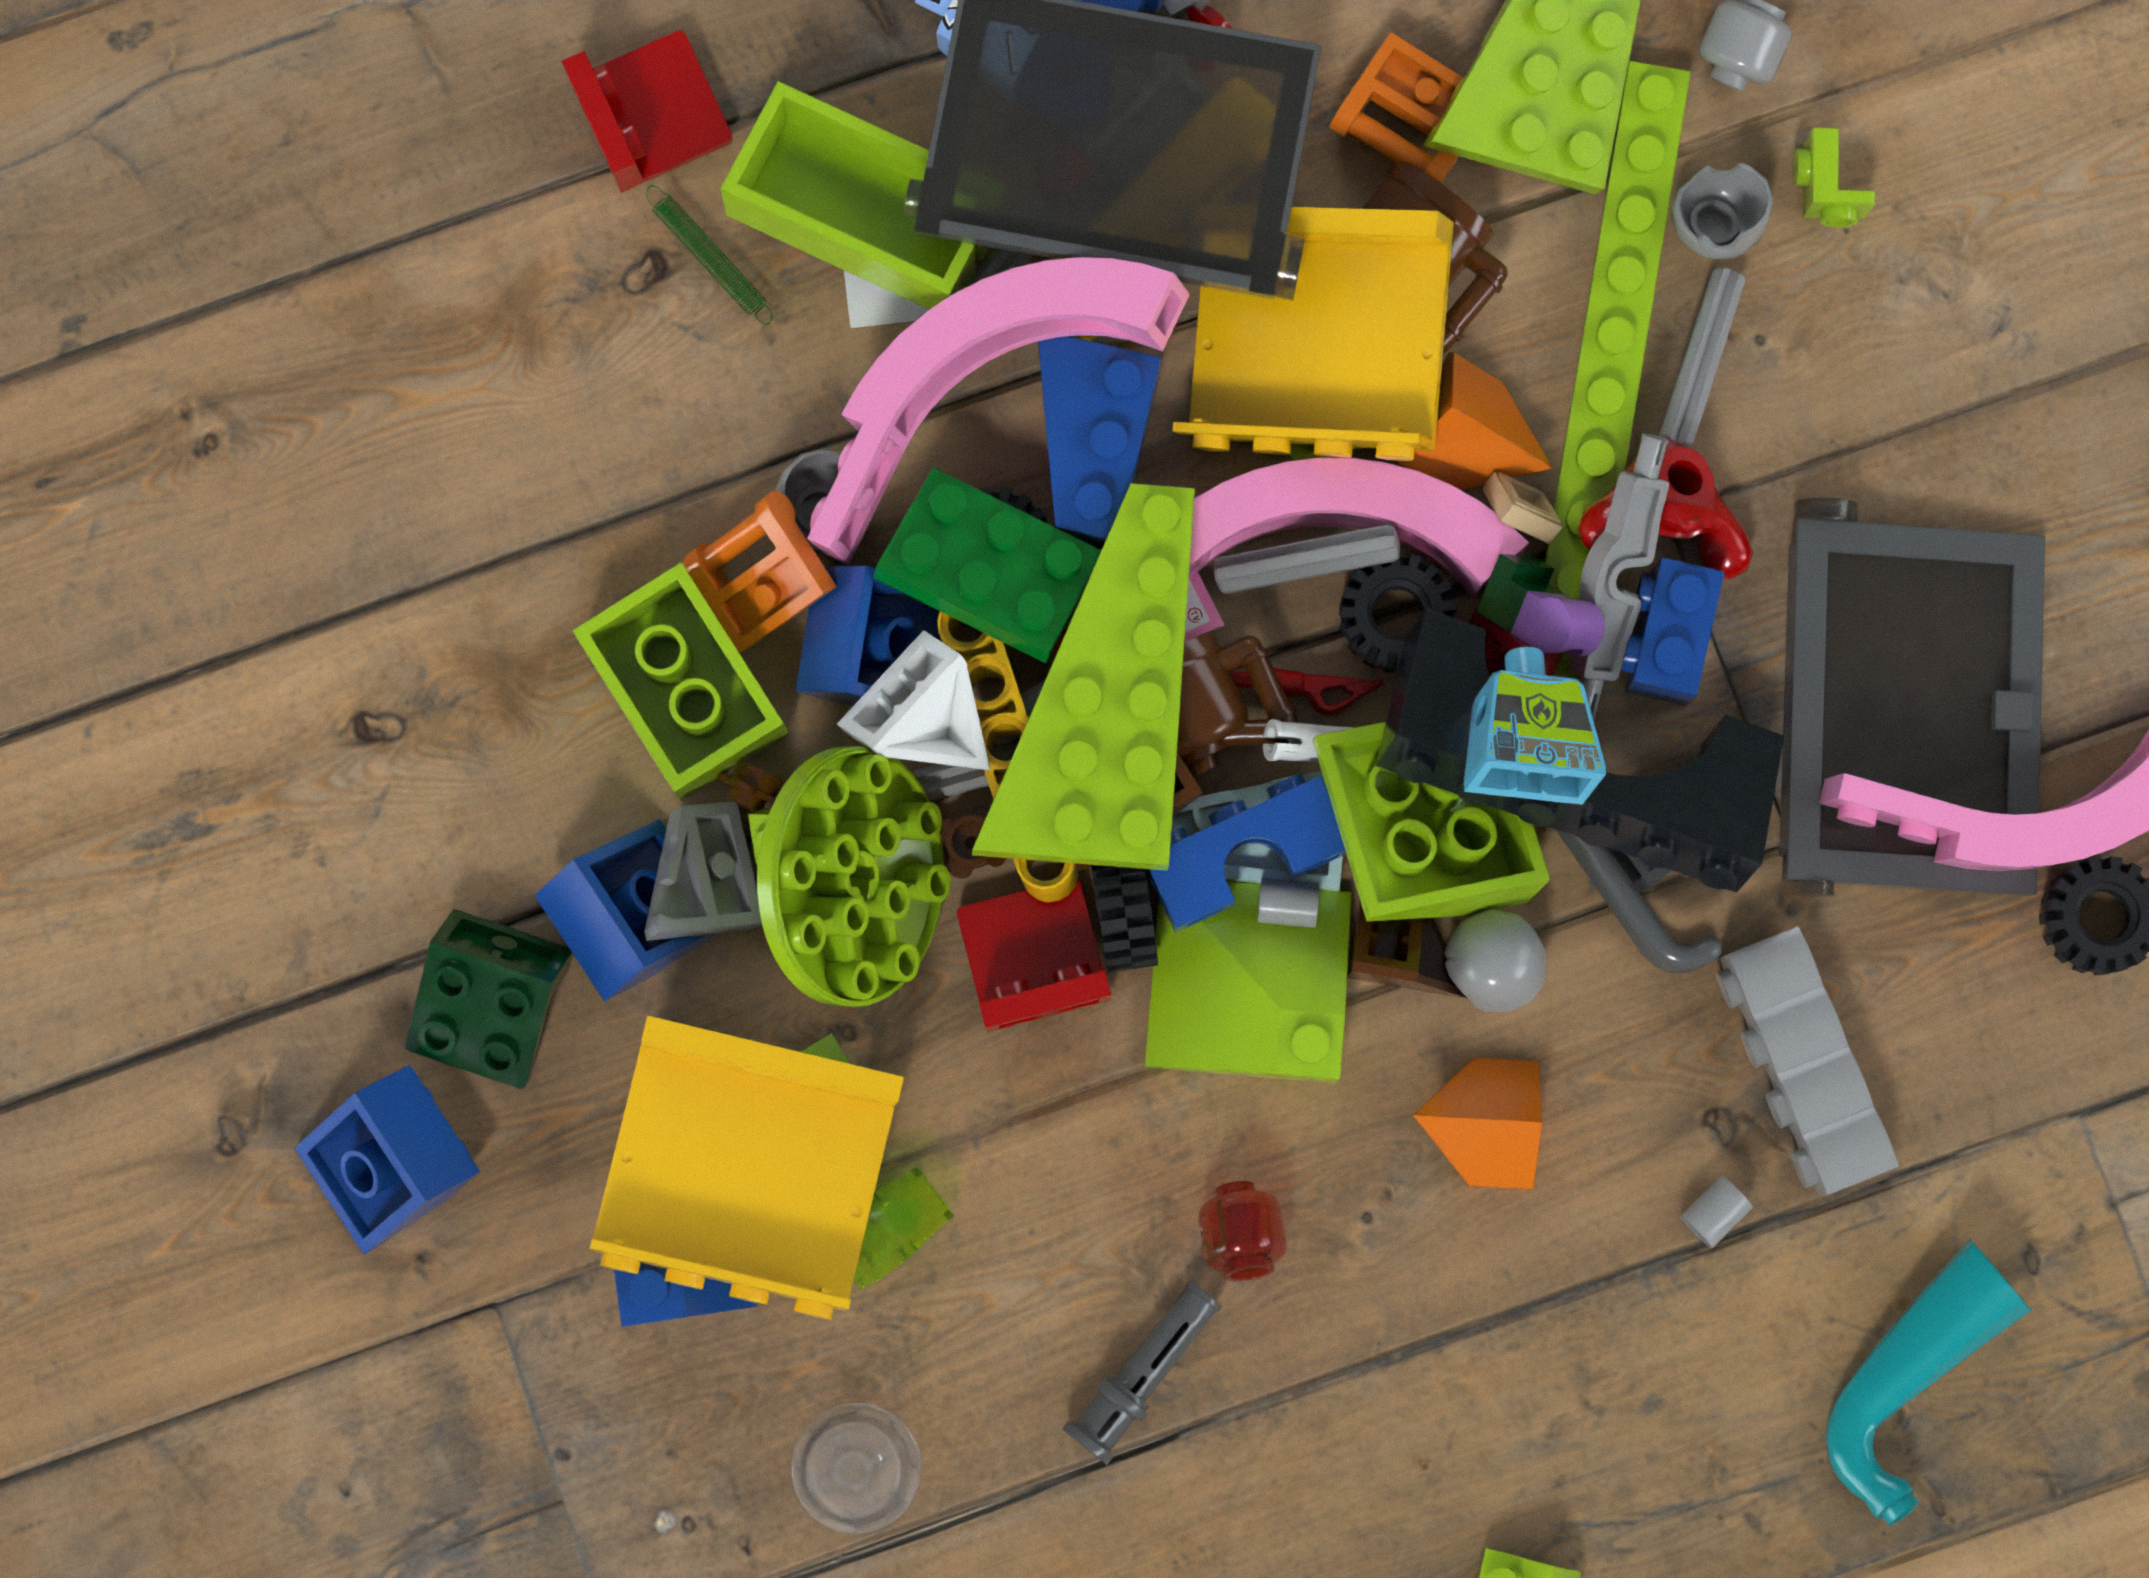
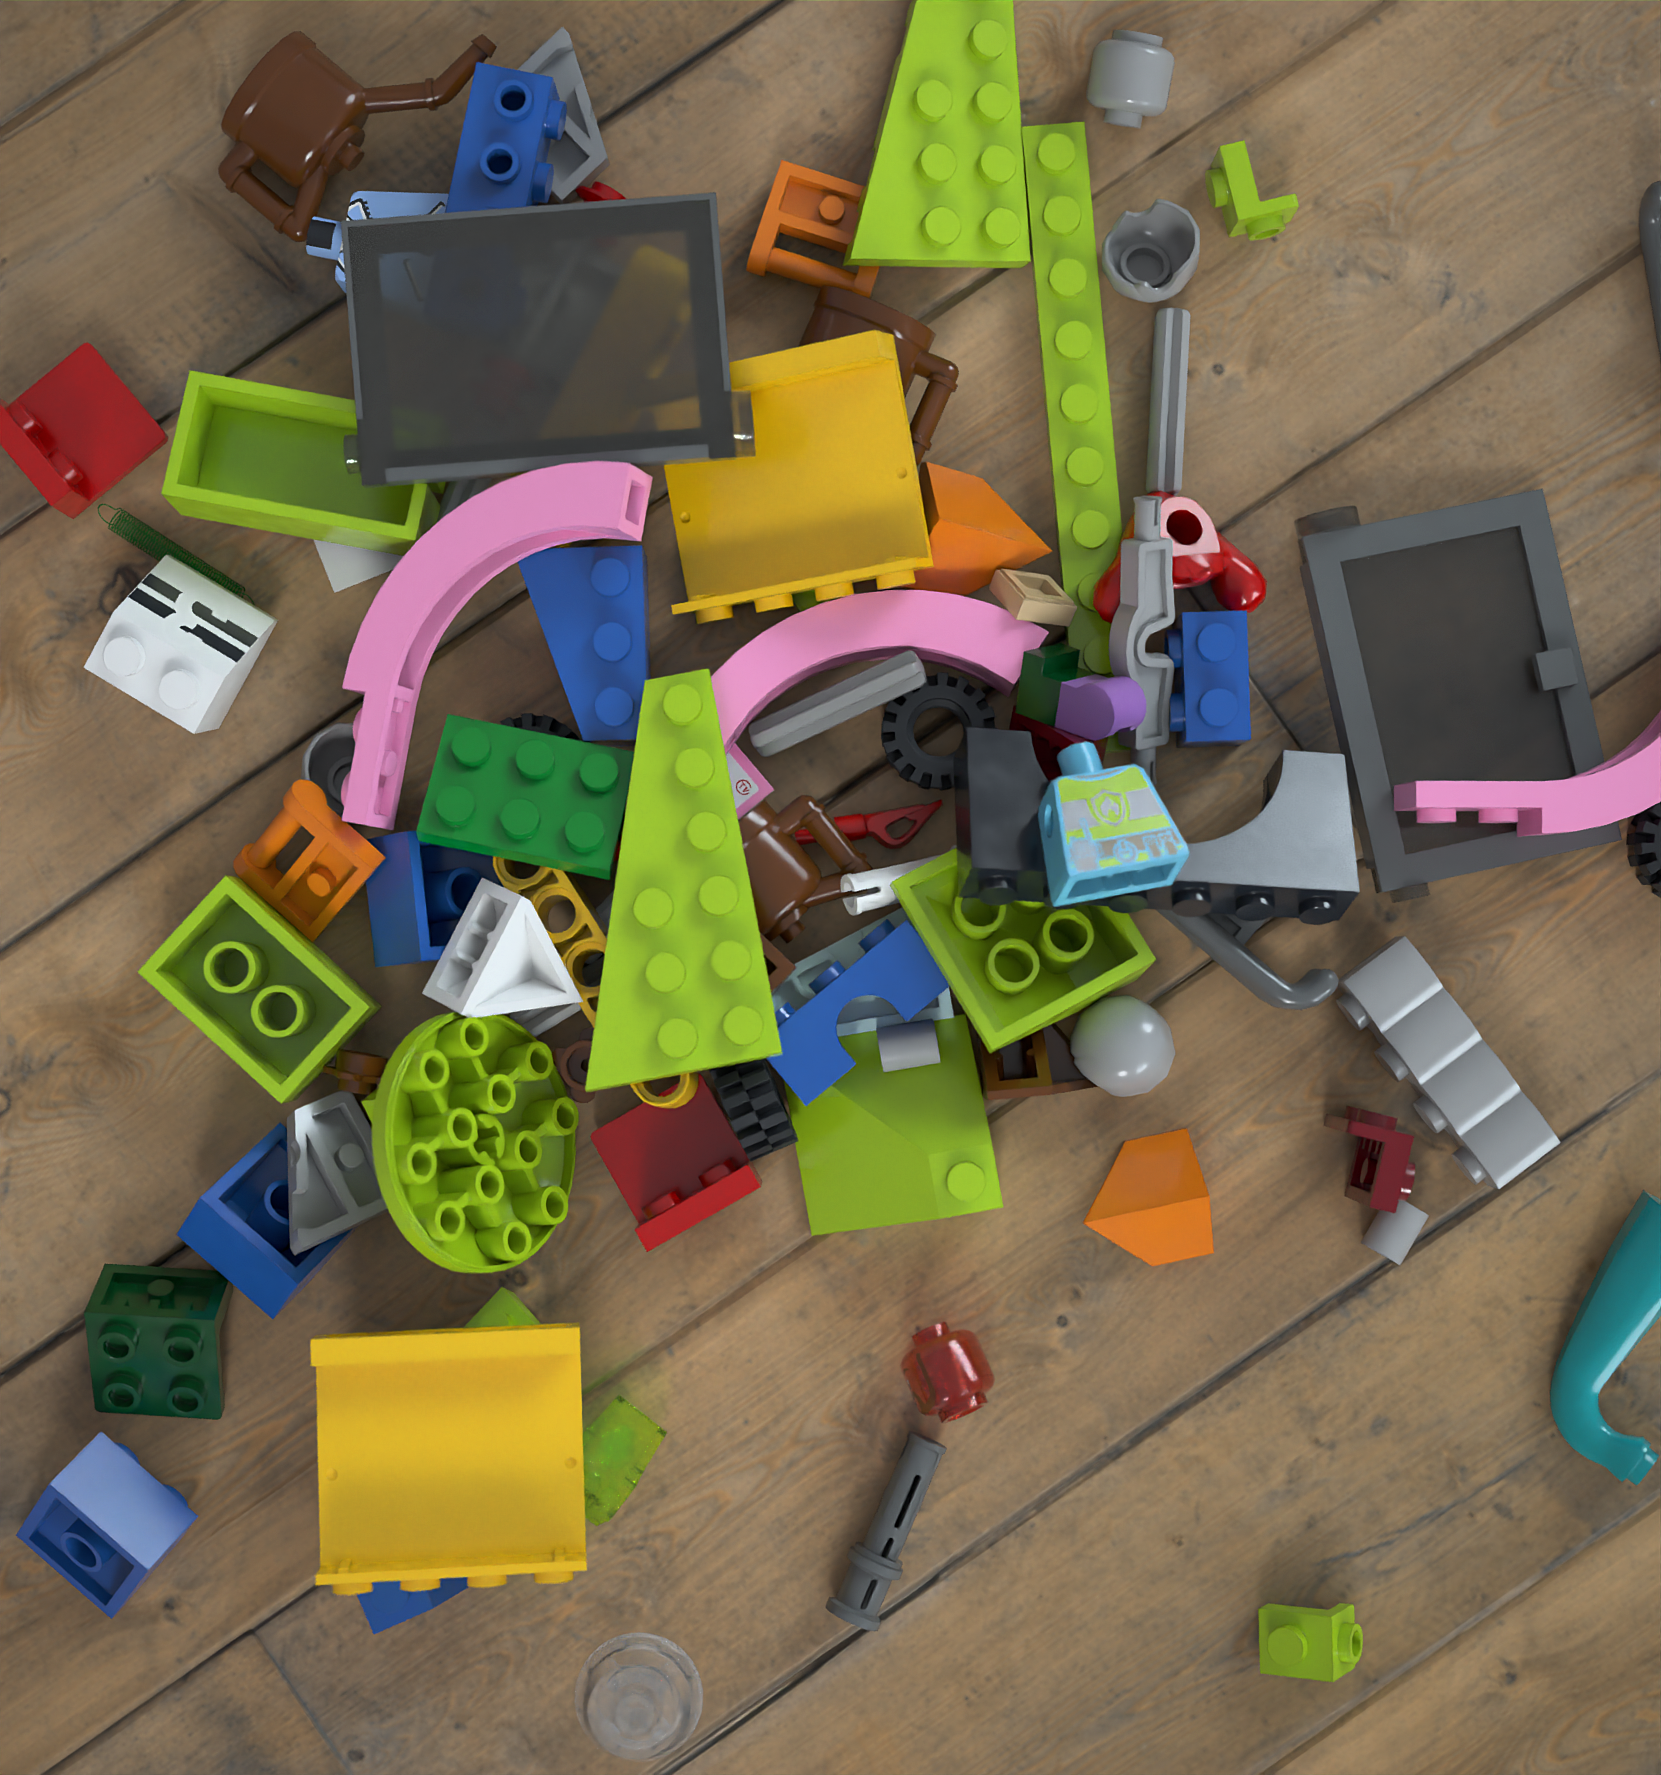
camera: 20 degrees left, 5 degrees up
none -> white slope [84,555,278,734]
none -> dark red bracket [1323,1105,1415,1214]

